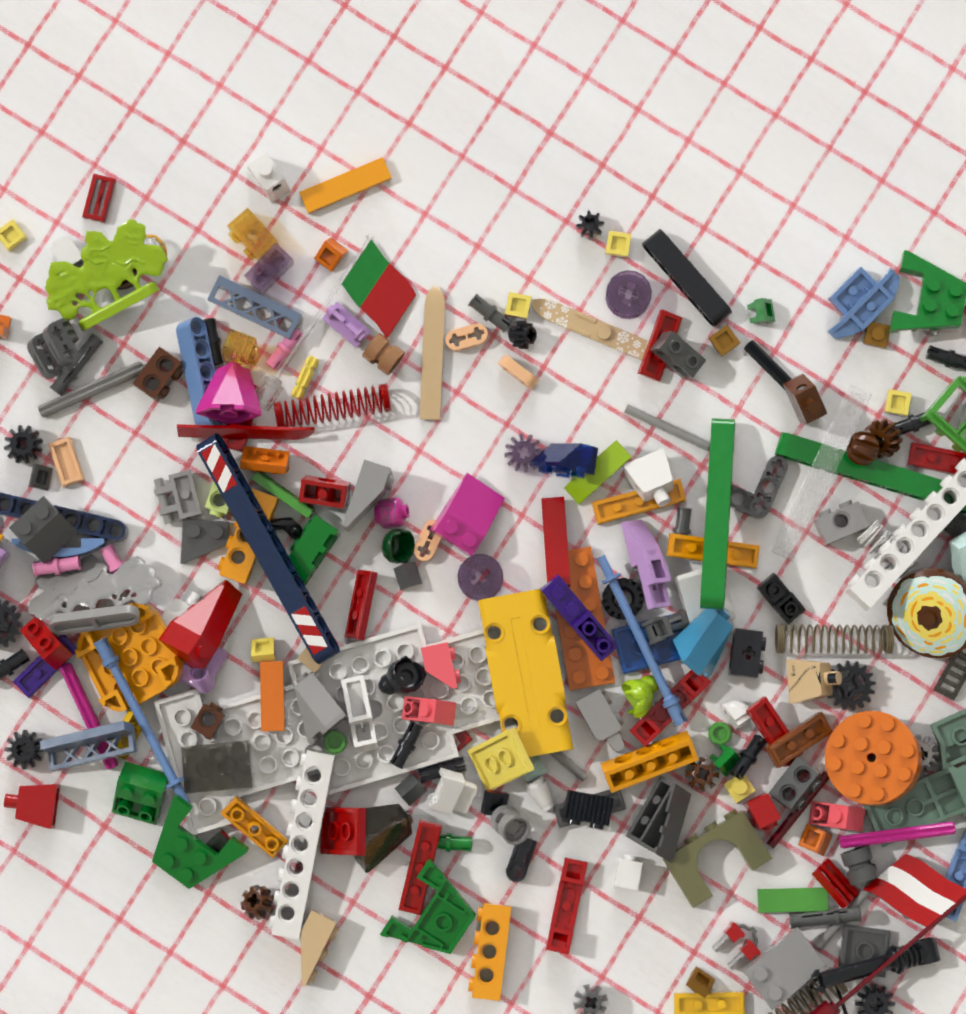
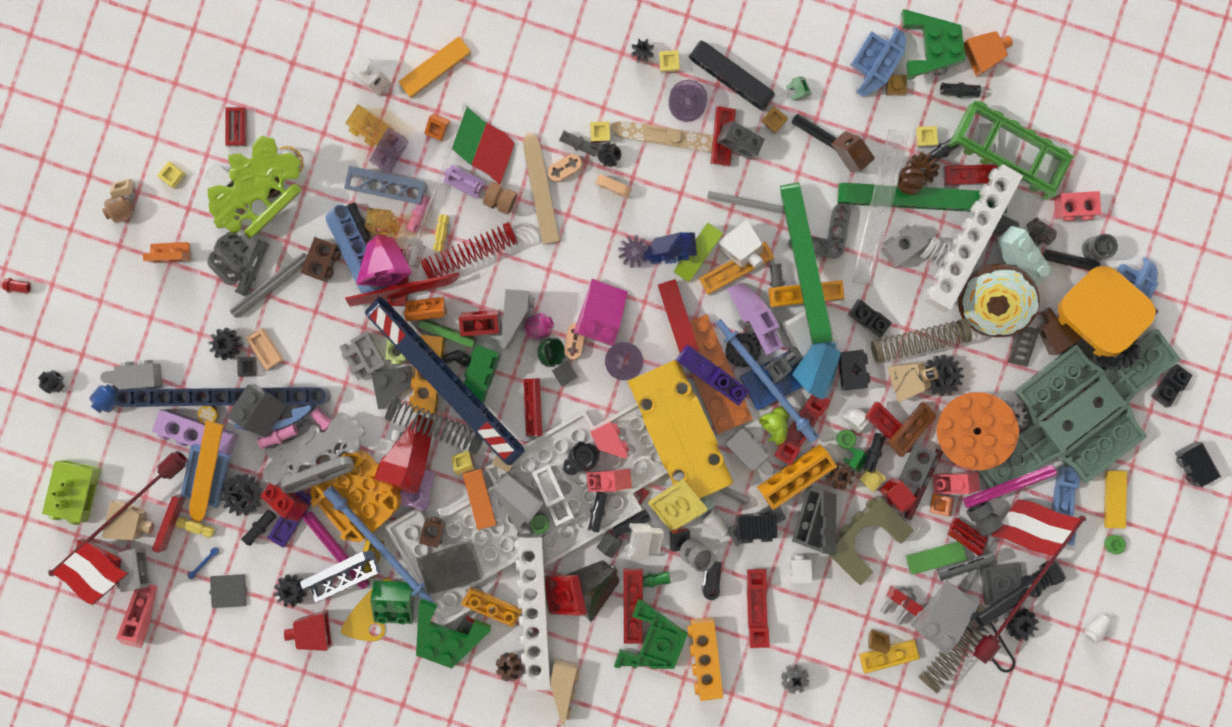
camera: 10 degrees left, 5 degrees up
none -> yellow piece [341,577,391,641]
none -> dark grey piece [385,397,483,455]

